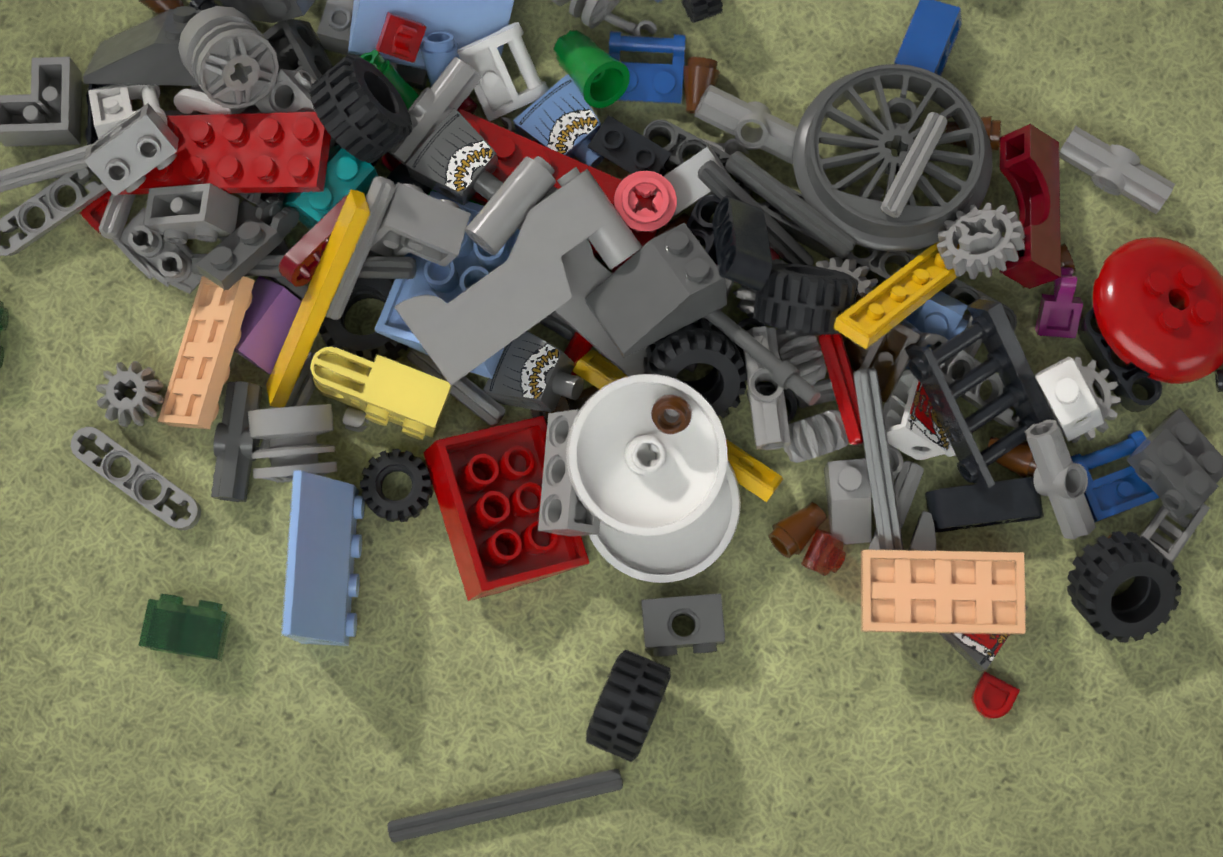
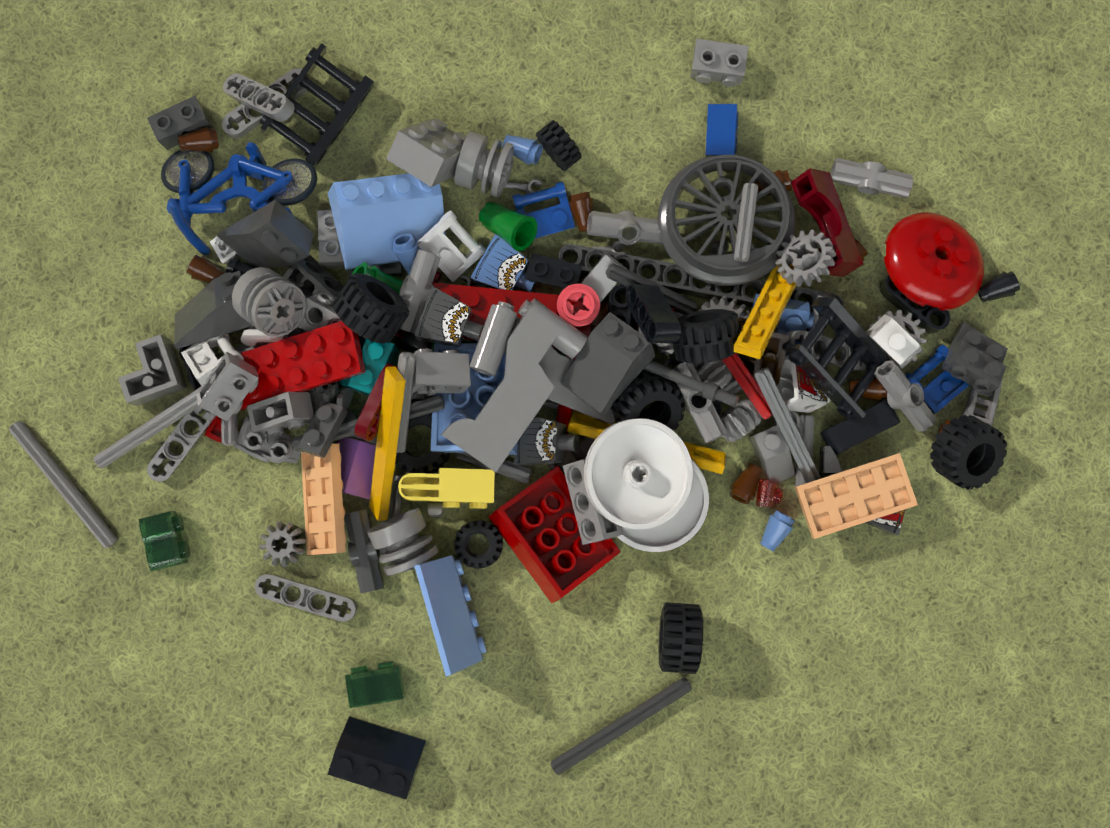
camera: 20 degrees left, 5 degrees up
red tile [376,12,426,63] -> none
dark grey brick [641,594,725,657] -> none
reddish brown plate [651,395,692,434] -> none
dark grey axle [725,151,856,259] -> none
red tile [972,671,1020,719] -> none
magenta plate [1035,267,1083,339] -> none
none -> black slope [327,716,426,799]
none -> medium blue cone [760,510,795,552]

